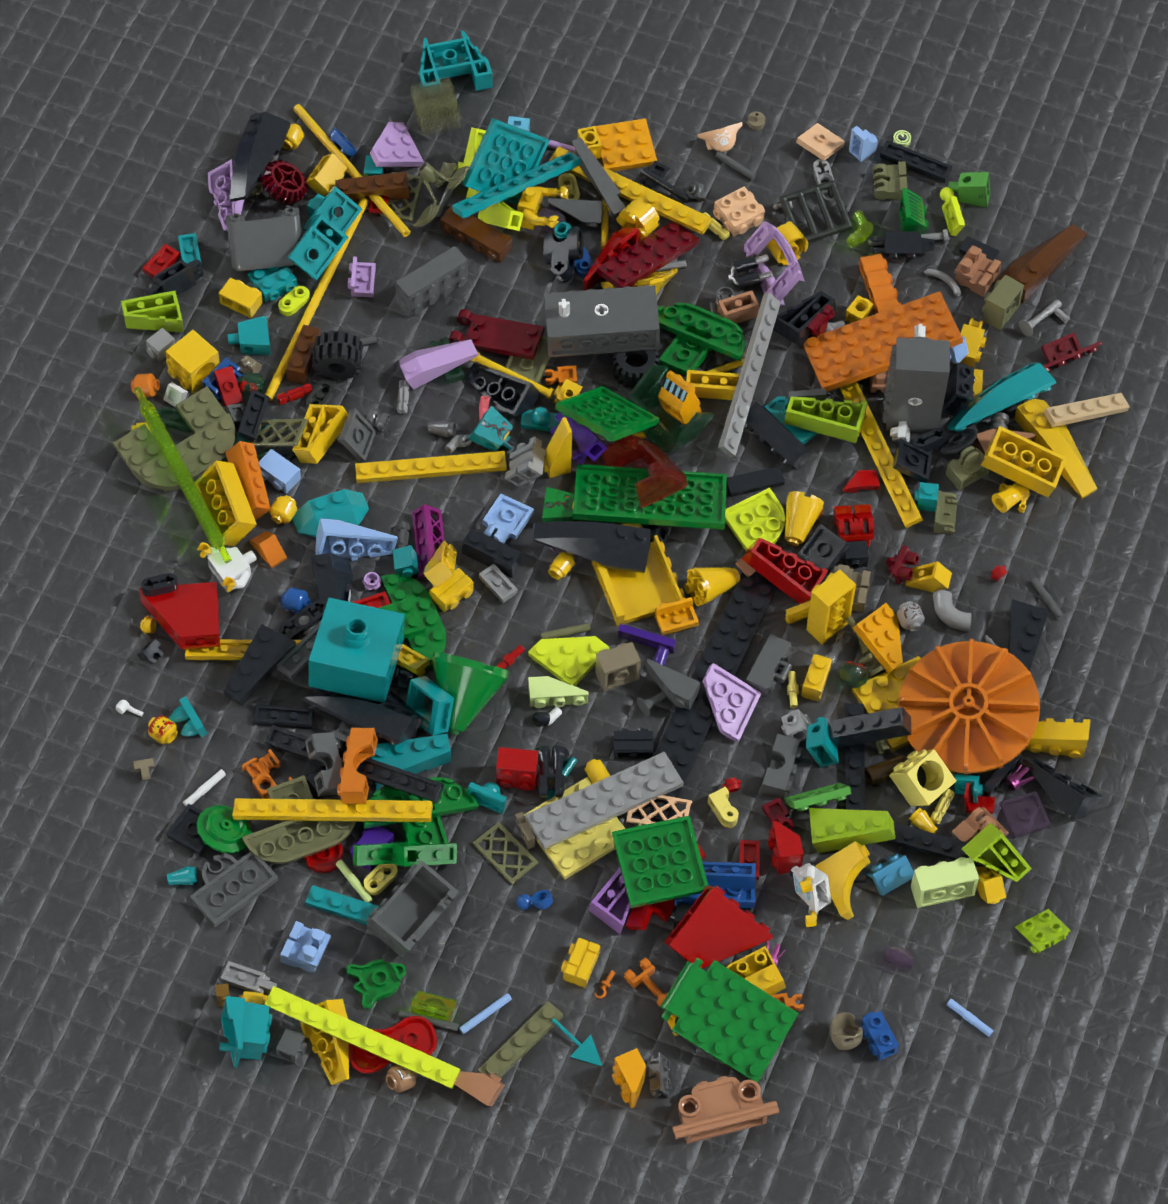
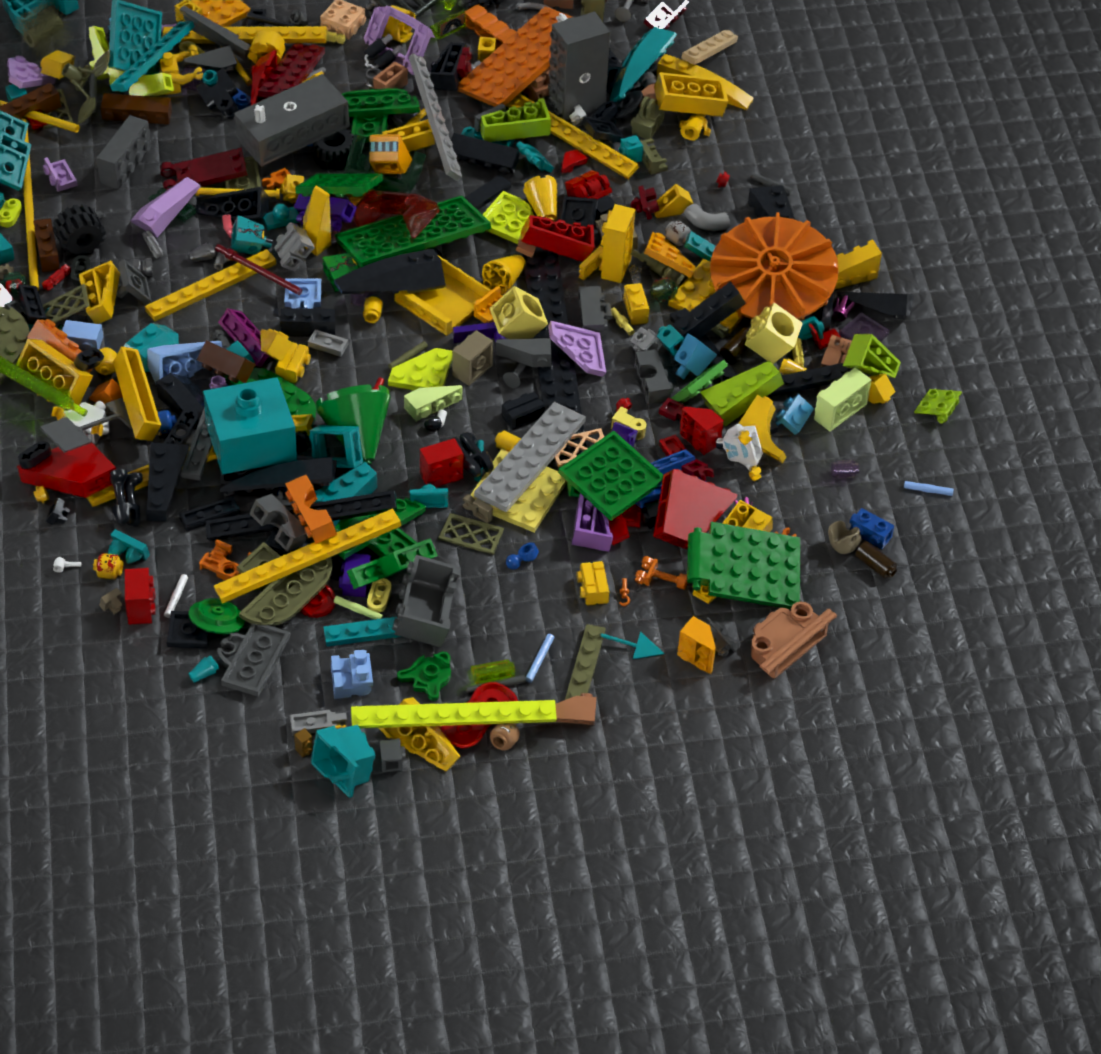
camera: 30 degrees left, 10 degrees down
none -> dark grey hinge [39,397,132,453]
none -> yellow brick [41,50,76,79]
none -> black beam [74,348,104,371]
none -> black piece [109,469,143,527]
none -> yellow brick [113,346,161,441]
none -> red brick [125,568,156,625]
none -> reddish brown brick [196,340,256,384]
none -> dark red bar [215,244,303,295]
none -> panel [430,11,465,40]
none -> light yellow brick [489,286,548,339]
none -> teal plate [516,141,555,173]
none -> dark purple bracket [612,422,638,447]
none -> dark azure torso [674,333,717,380]
none -> dark red plate [682,459,714,481]
none -> teal plate [684,231,716,262]
none -> dark brown brick [855,541,897,579]

